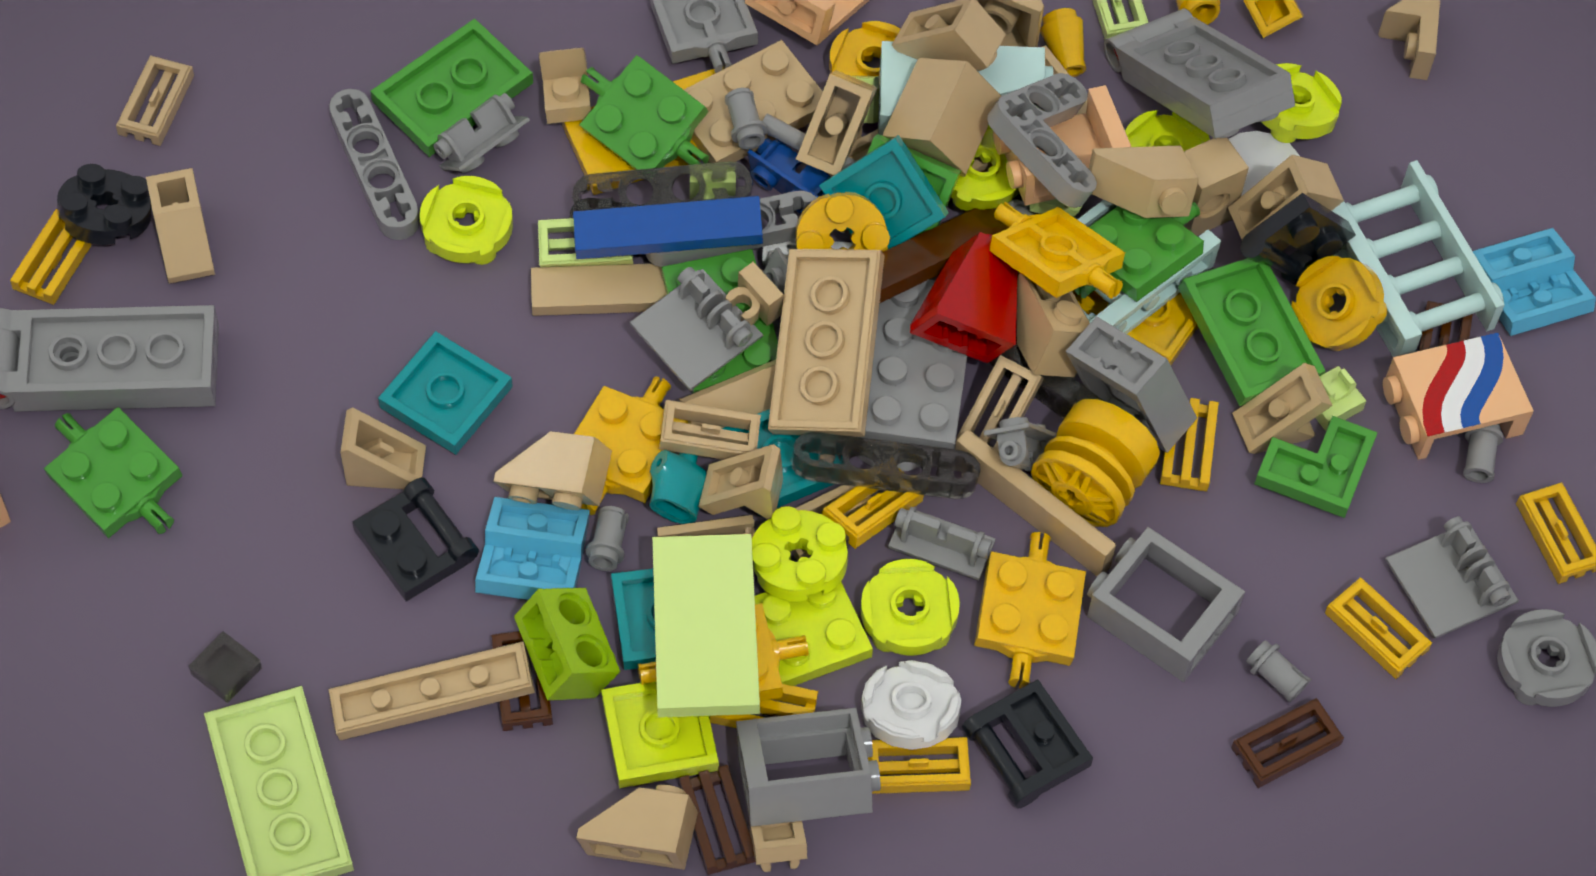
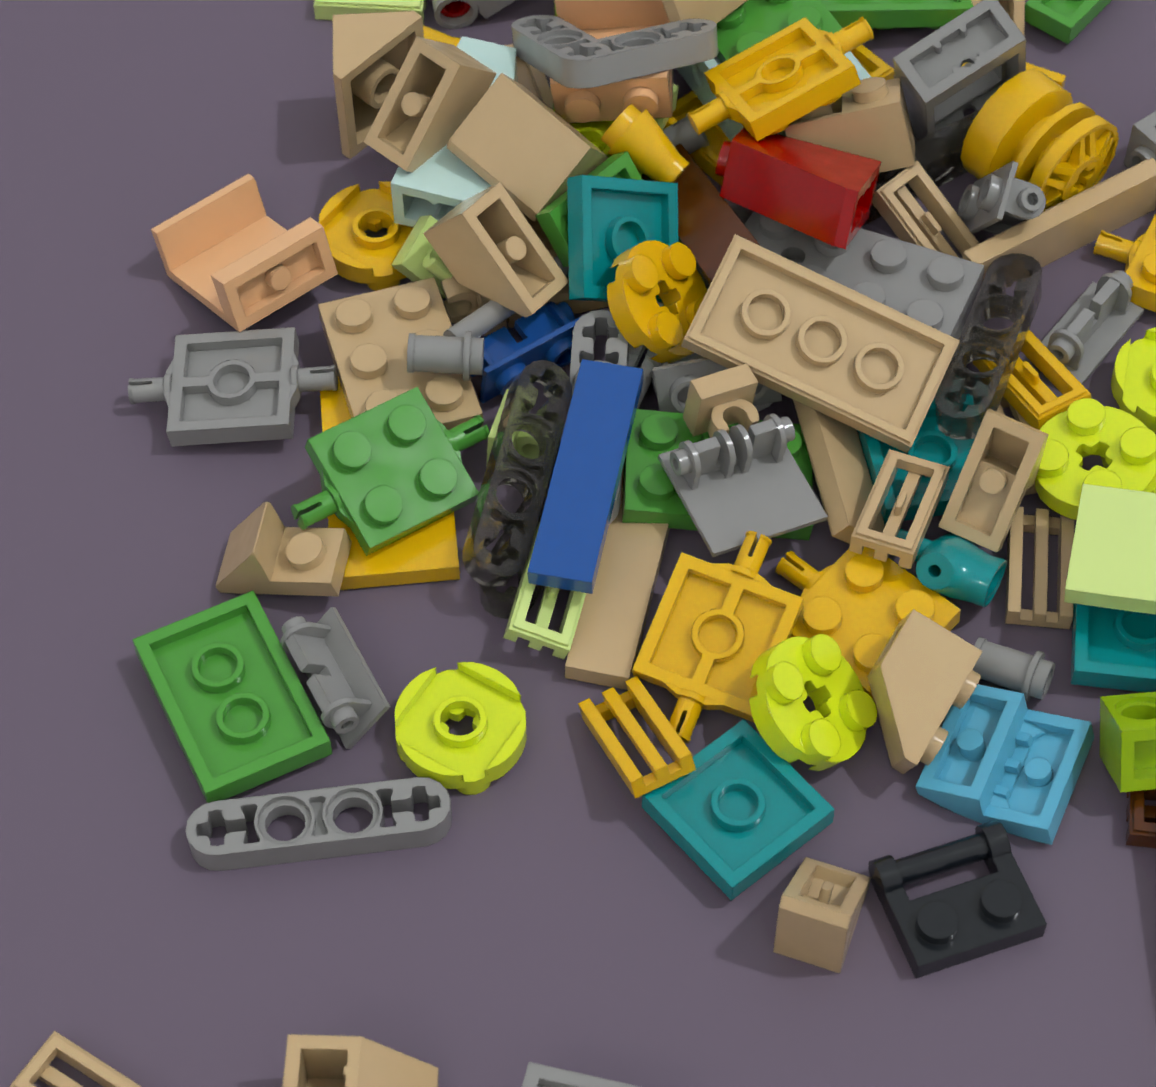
camera: 70 degrees left, 5 degrees down
none -> yellow tile [578,676,696,799]
none -> yellow cone [601,104,690,183]
none -> yellow plate [632,531,803,744]
none -> neon yellow plate [749,634,877,771]

